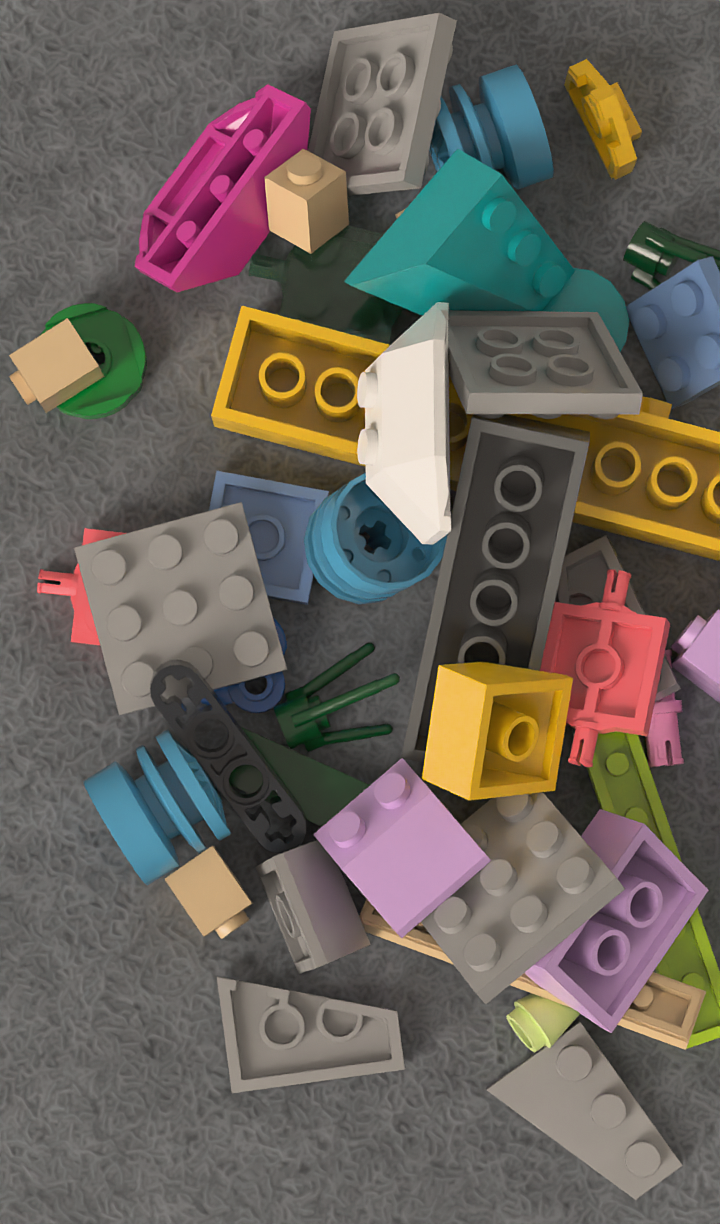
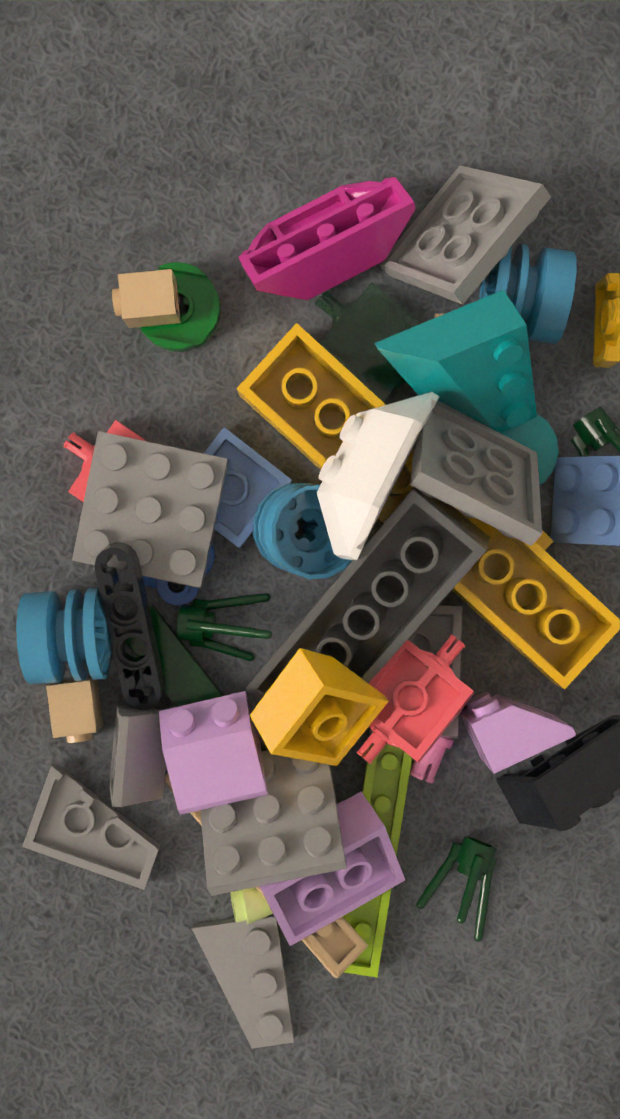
camera: 30 degrees right, 5 degrees up
tan brick [264,149,349,254] -> none

